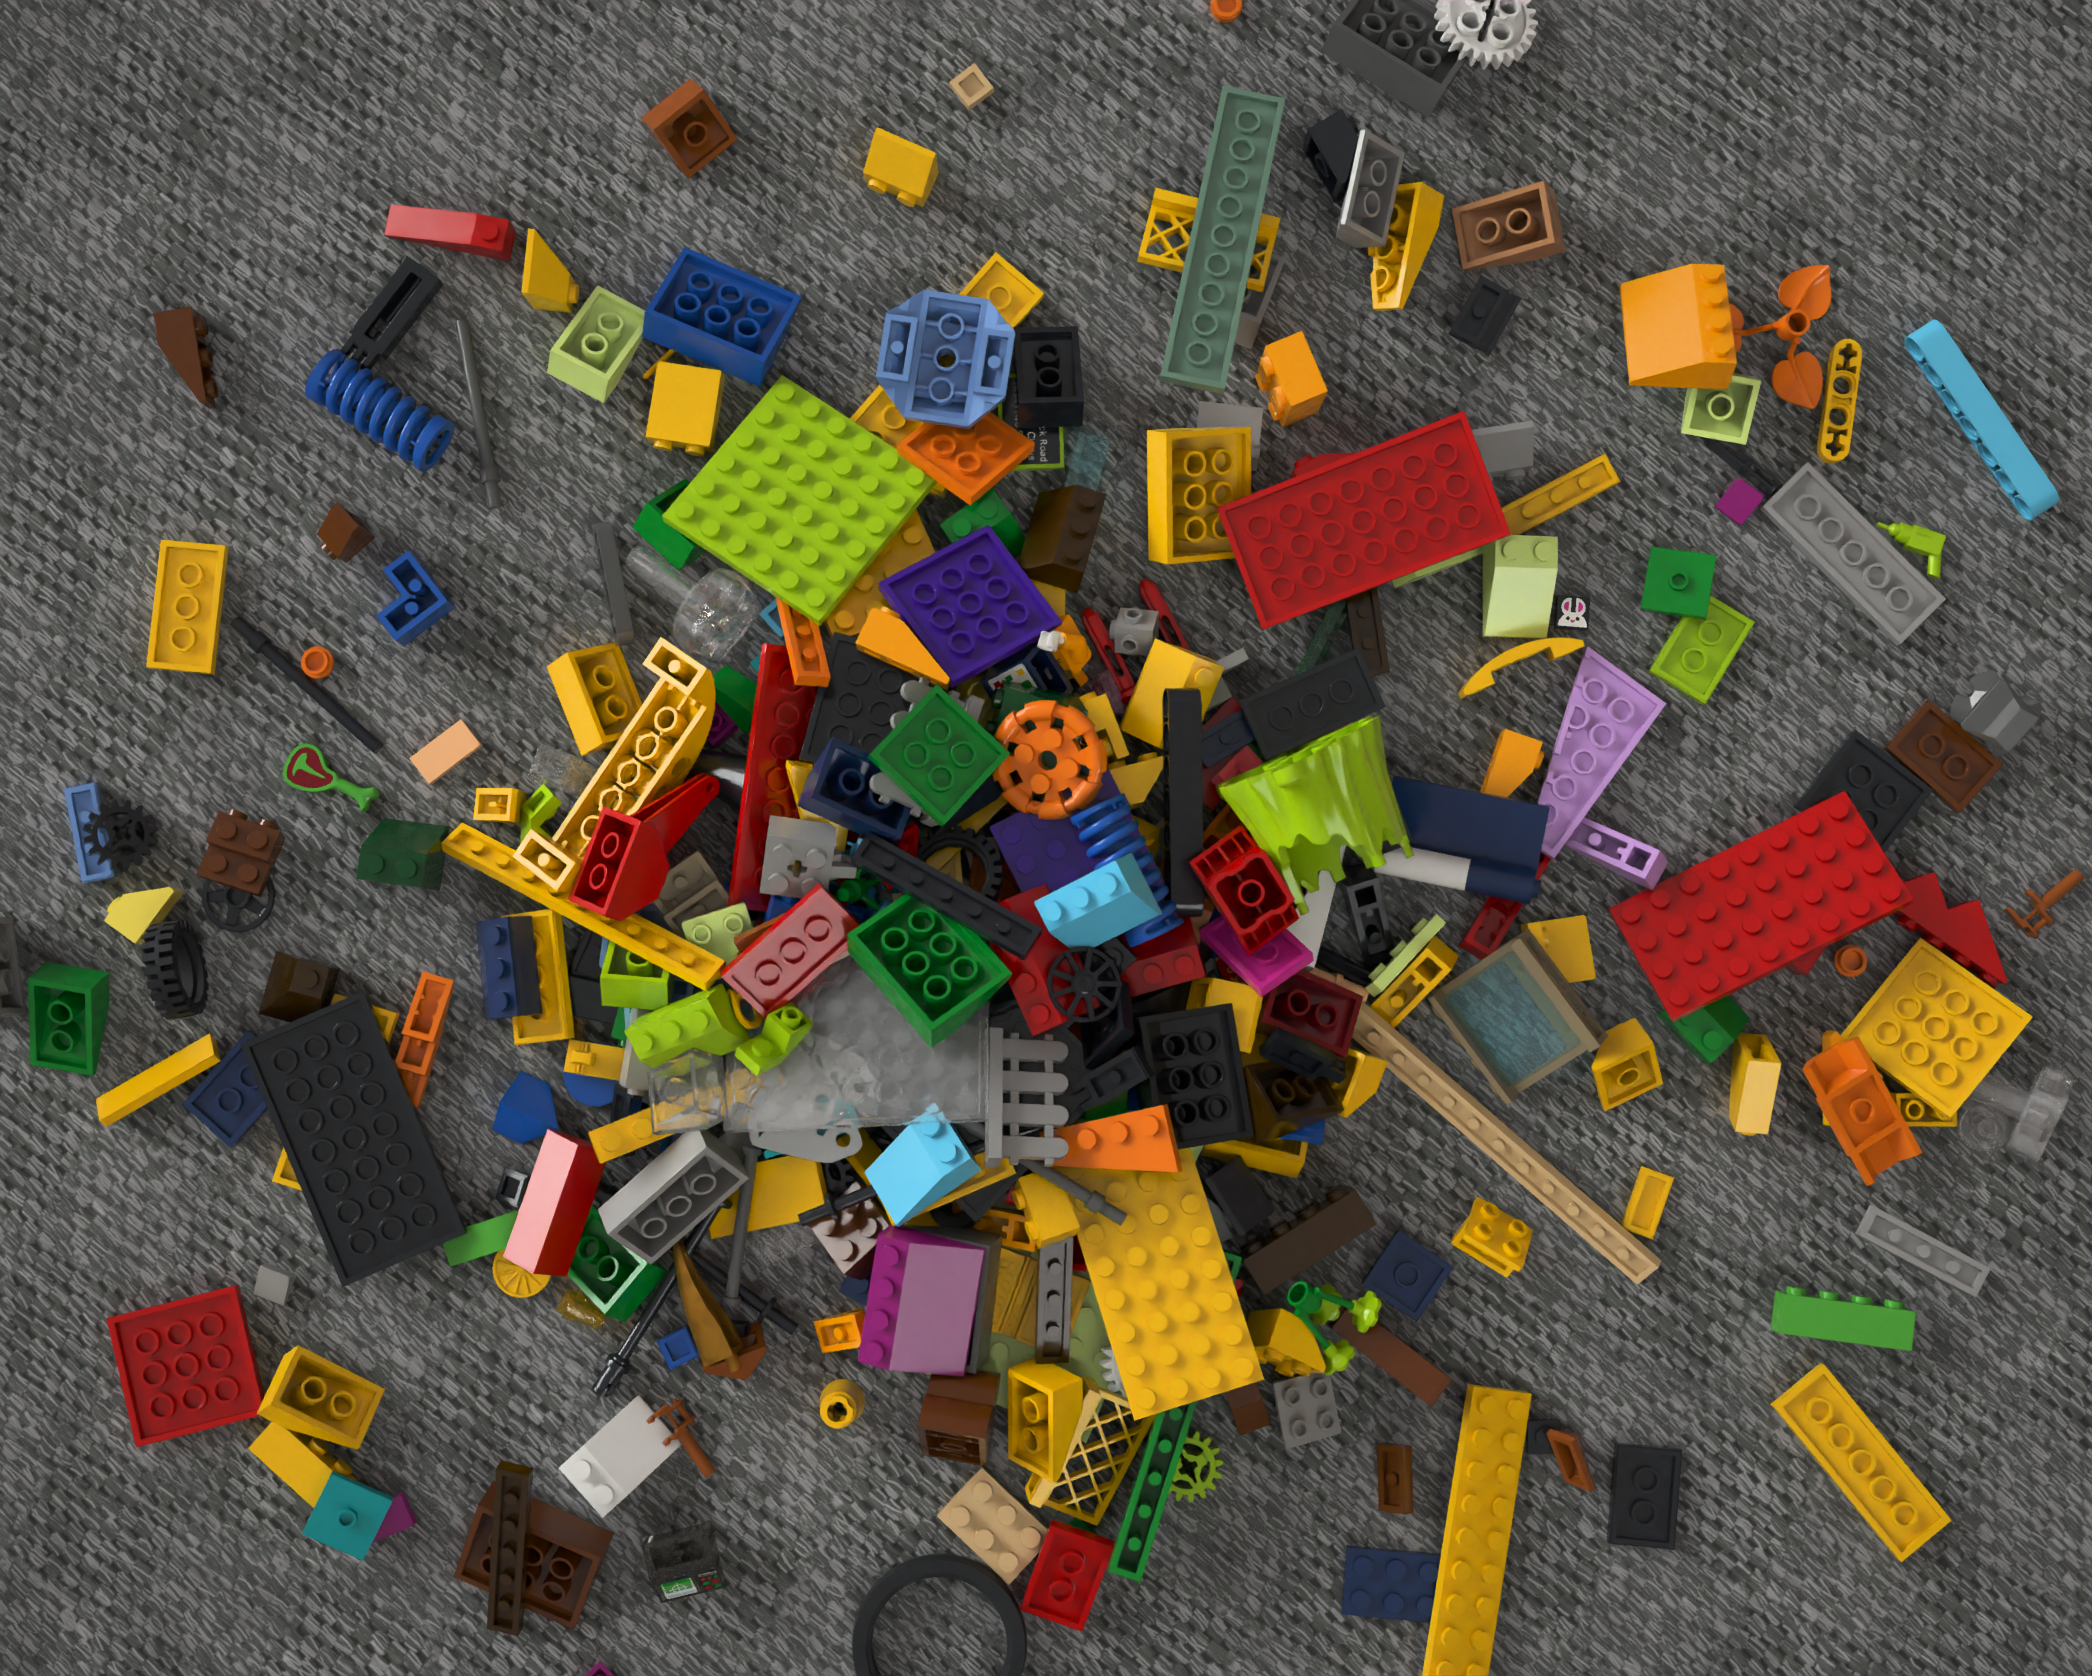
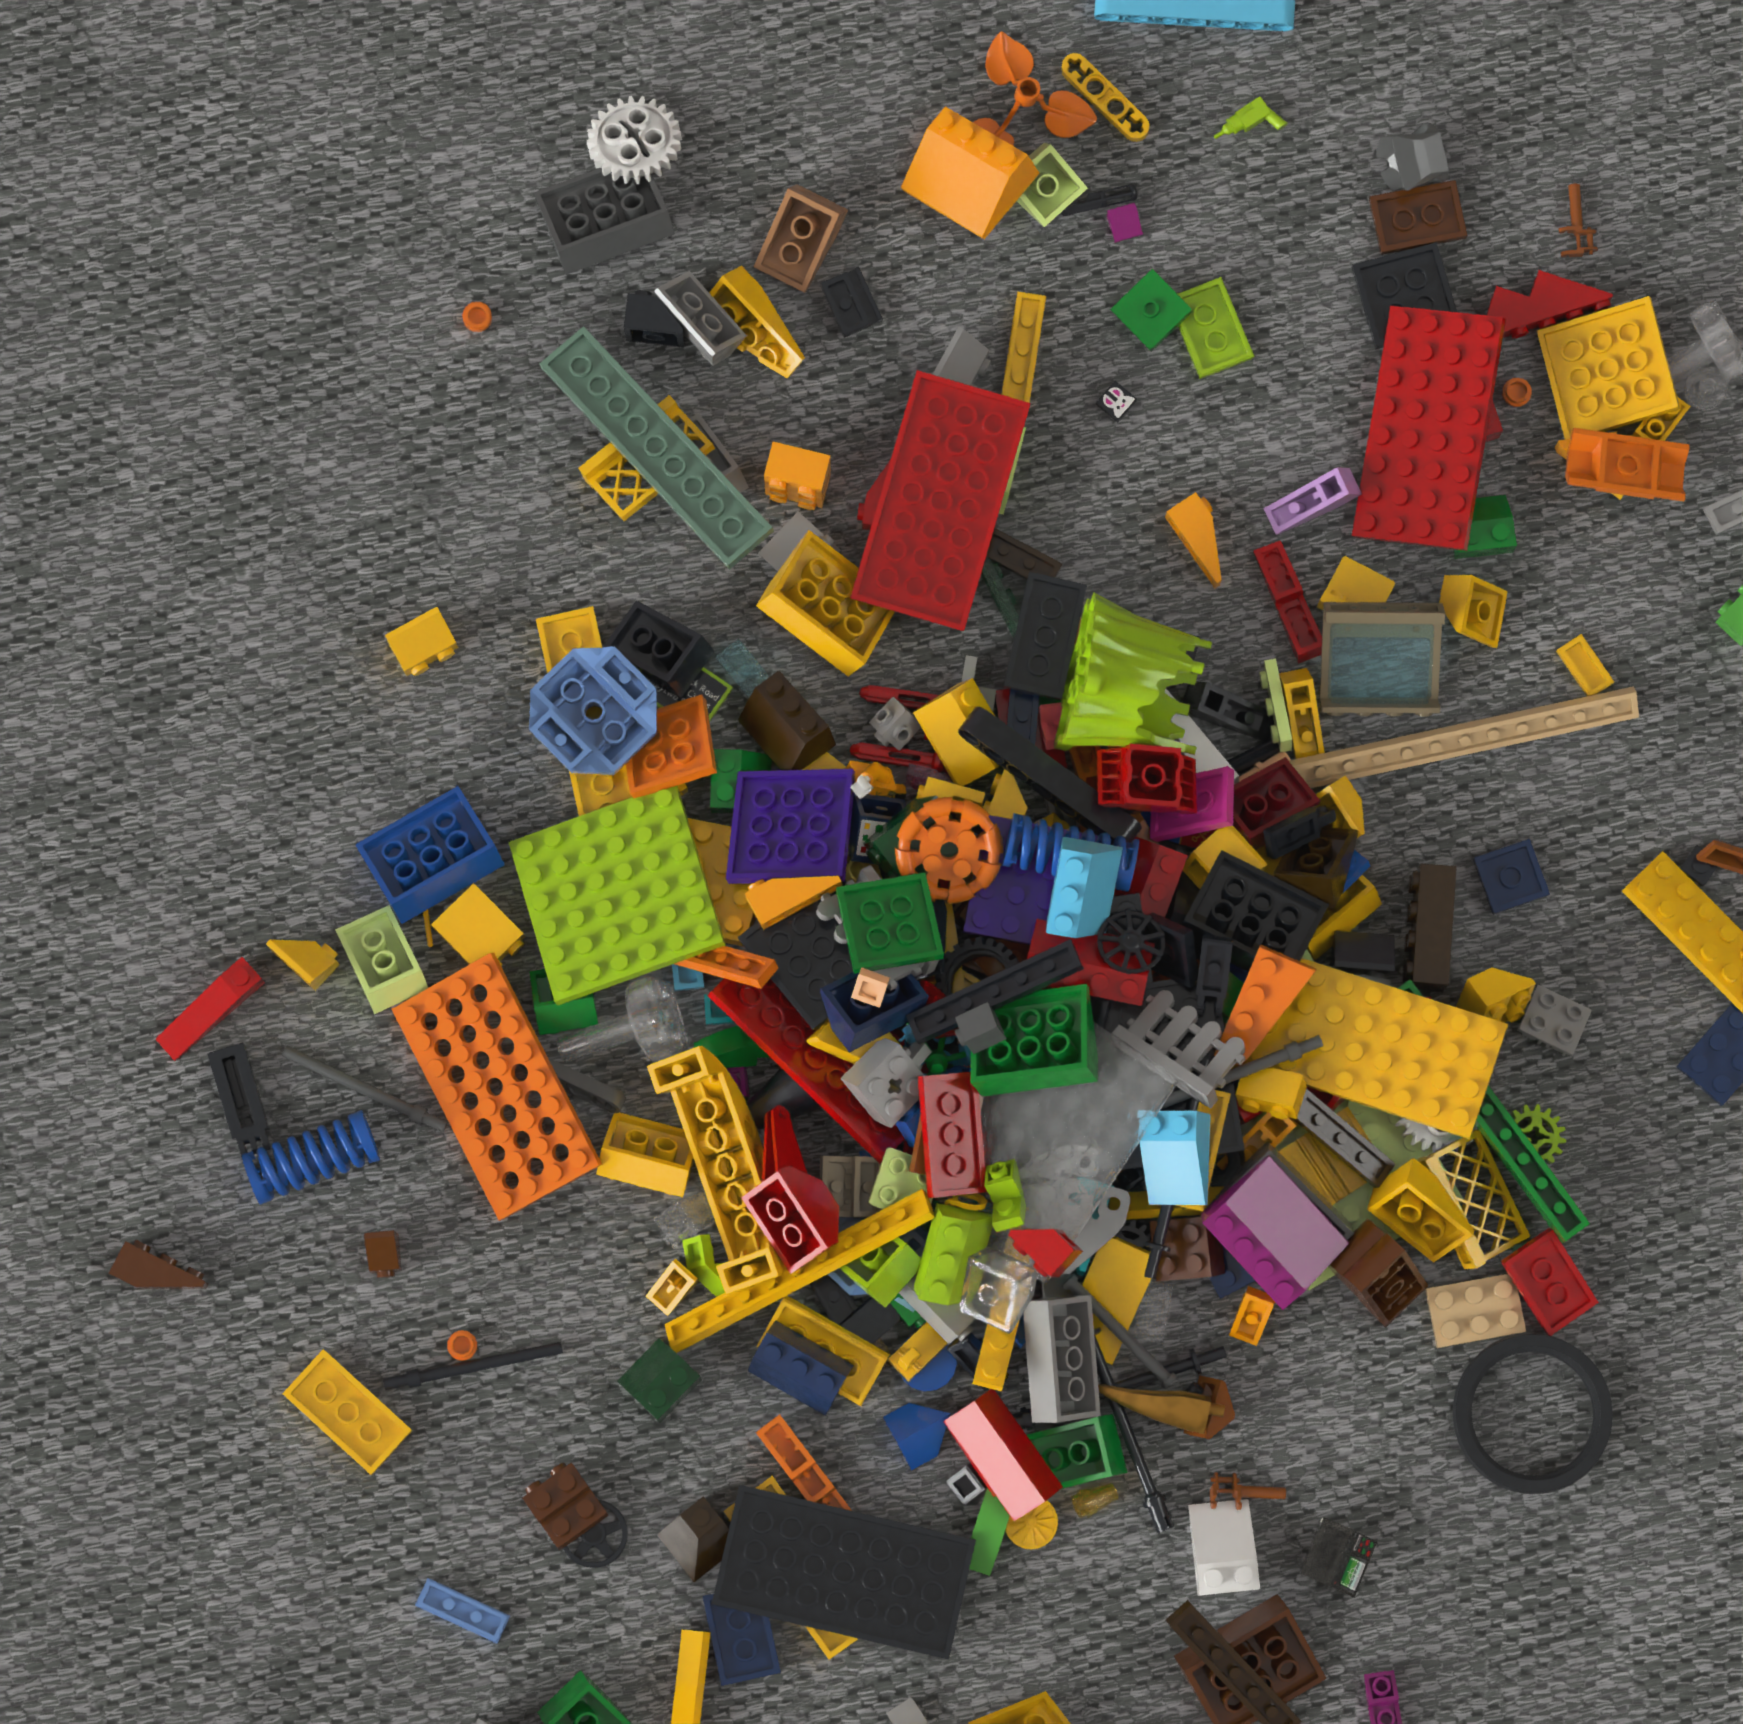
camera: 55 degrees left, 5 degrees down
black gear [82,799,158,871] -> none
light yellow slope [104,887,184,944] -> none
black tyre [142,920,209,1020] -> none
bright green piece [283,743,380,812] -> none
blue brick [376,550,456,646] -> none
light nougat tile [409,719,483,785] -> none
dark orange slope [641,78,738,179] -> none
blue tile [656,1325,700,1370] -> none
yellow plant [820,1379,865,1429] -> none
tan plate [949,63,994,111] -> none
reddish brown slope [1225,1382,1271,1435] -> none
lime plant [1287,1281,1382,1375] -> none
reddish brown slope [1328,1299,1452,1407] -> none
dark blue door [1374,775,1550,904] -> none
reddish brown plate [1377,1442,1413,1515] -> none
yellow bracket [1451,1197,1533,1278] -> none
yellow slope [1458,638,1585,699] -> none
yellowish green slope [1483,535,1558,639] -> none
lavender wing [1537,646,1667,860] -> none
yellow slope [1729,1033,1782,1136] -> none
light grey plate [1759,462,1946,646] -> none
none -> orange piece [391,953,603,1221]
none -> light nougat plate [851,967,890,1008]
none -> dark grey brick [955,1002,1006,1054]
none -> red slope [1008,1229,1083,1278]

